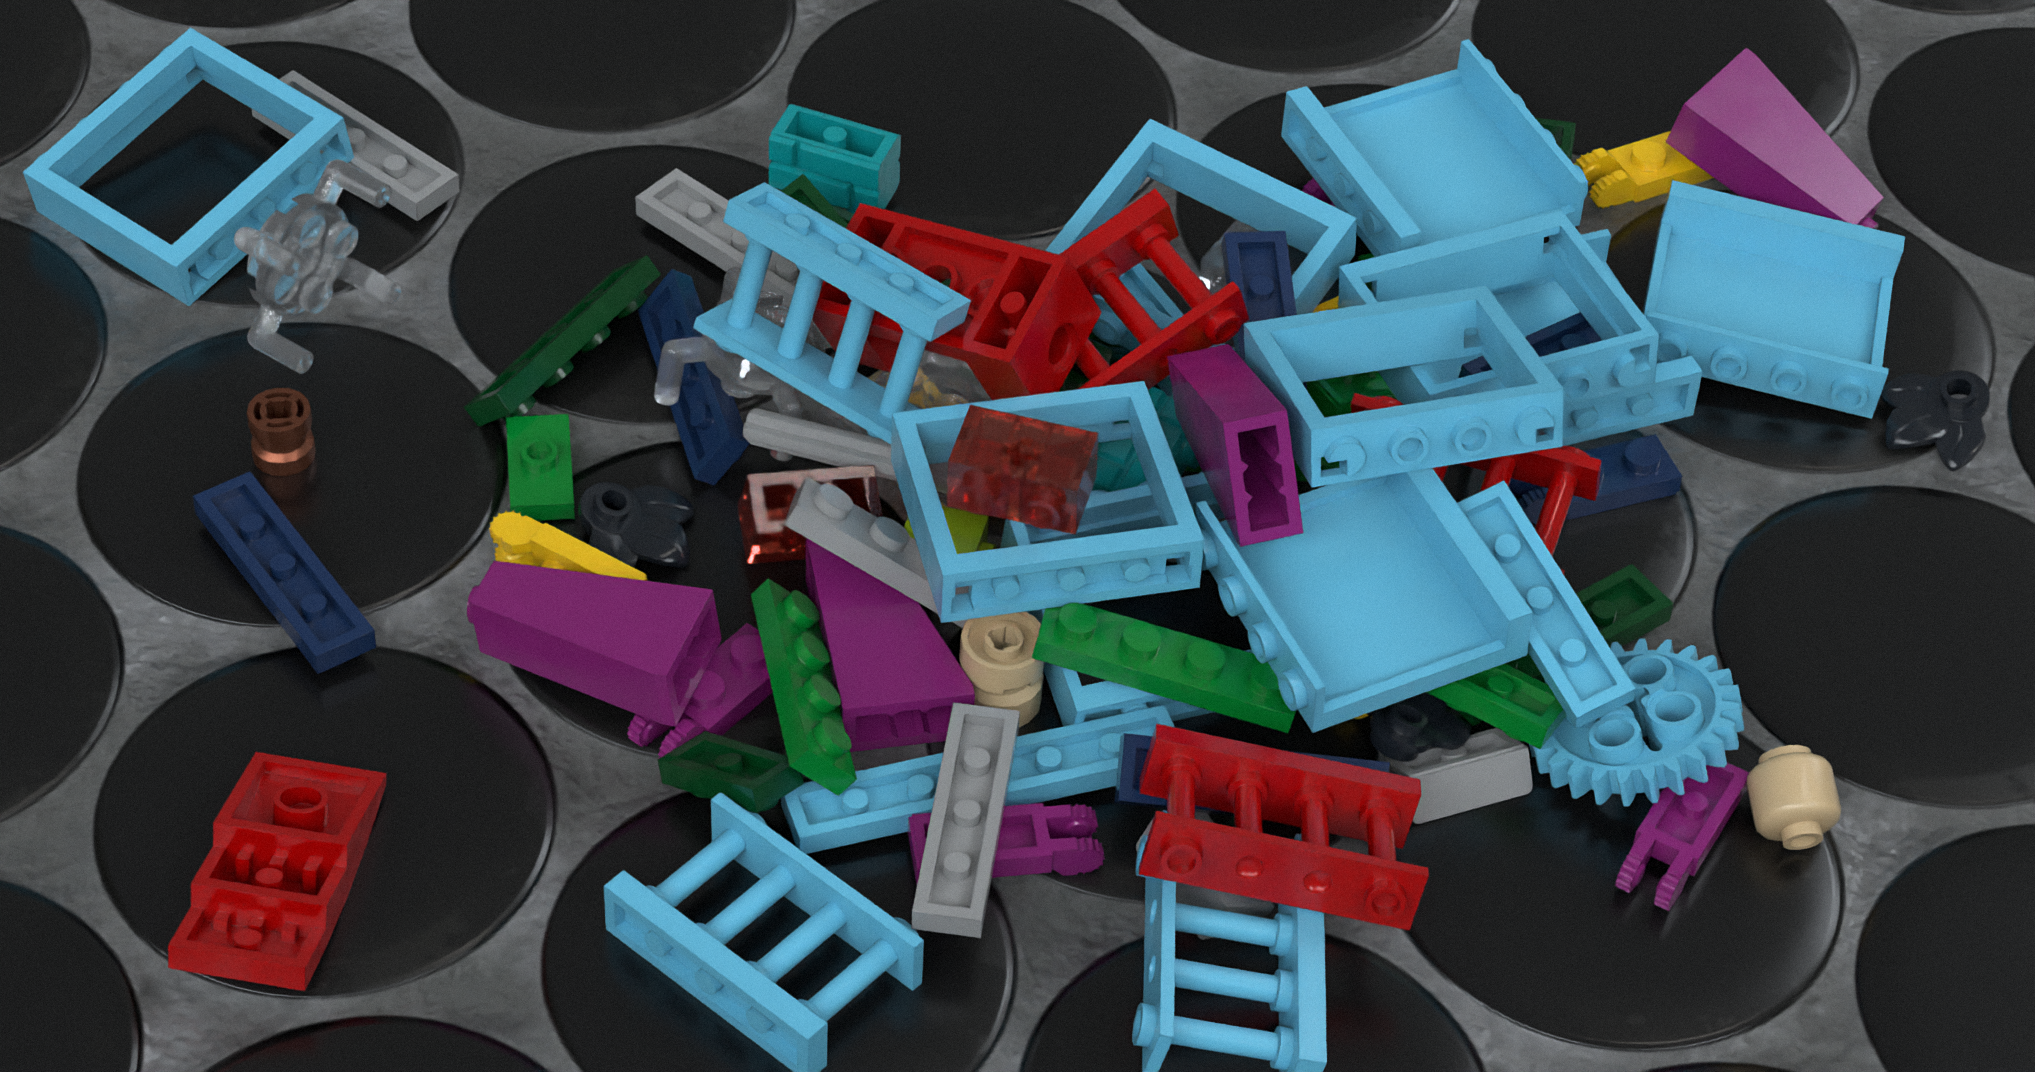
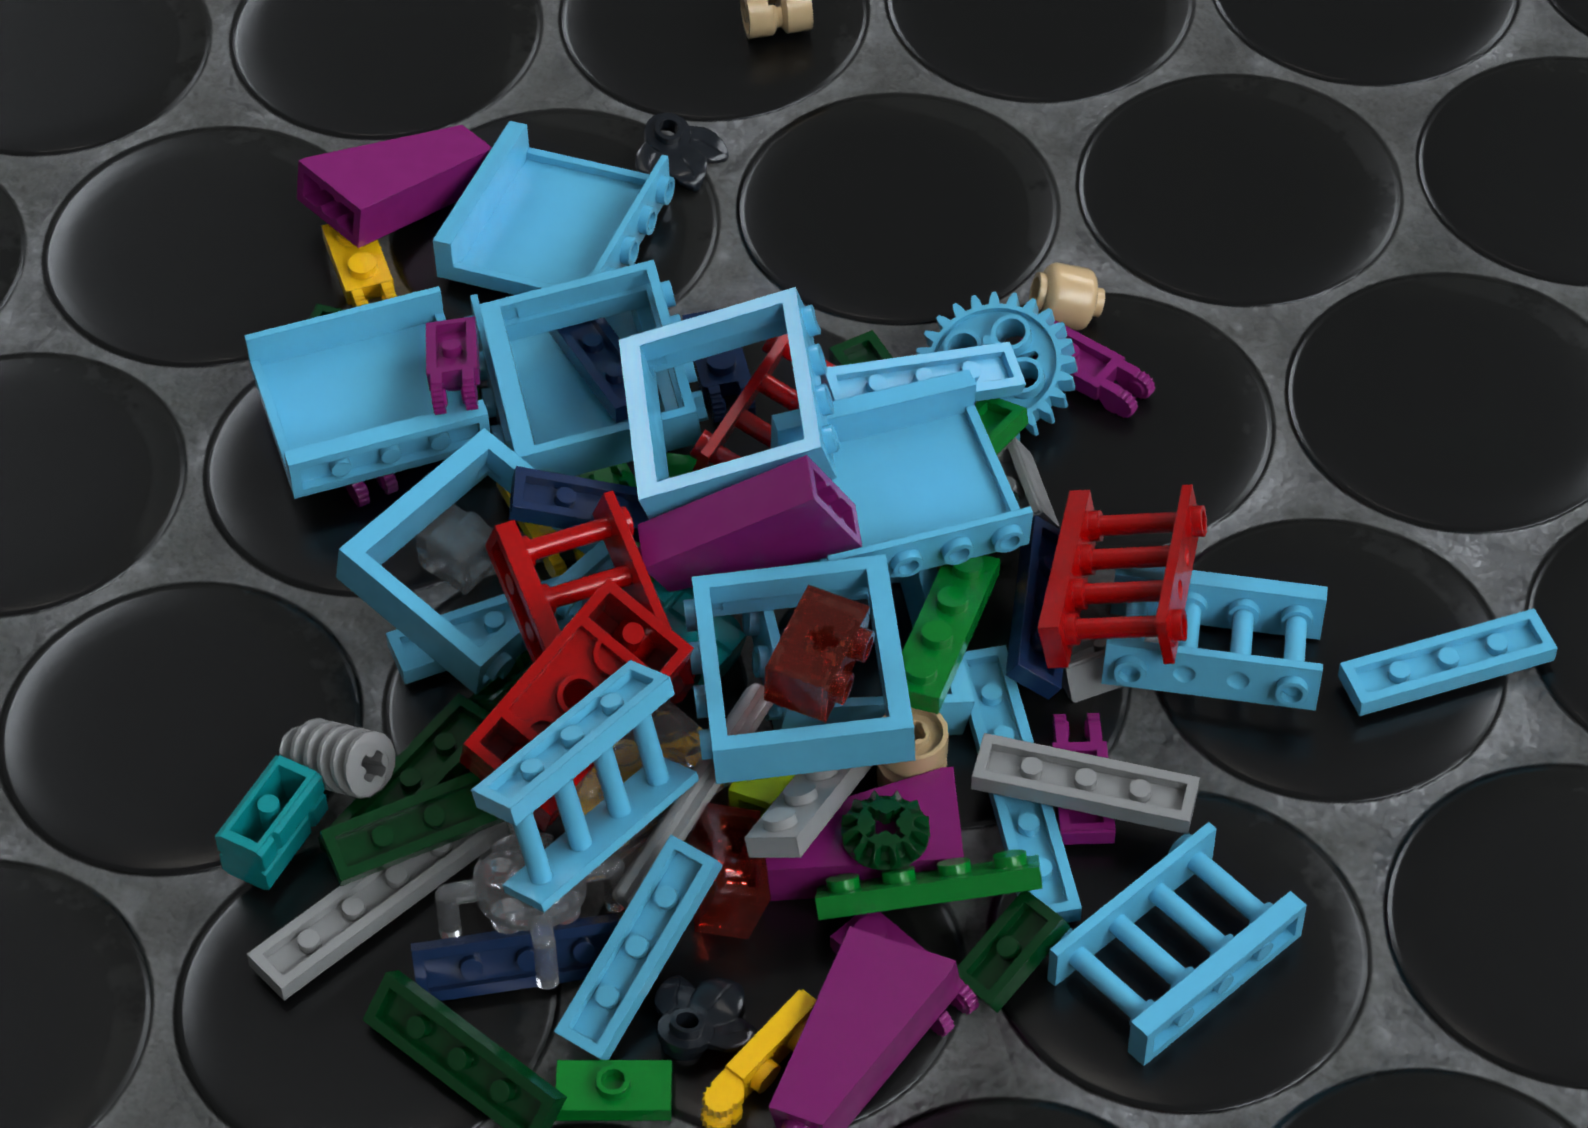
camera: 80 degrees left, 5 degrees up
none -> light grey piece [279,718,396,799]
none -> magenta hinge [426,316,480,415]
none -> medium azure plate [554,835,723,1060]
none -> dark green gear [841,790,930,871]

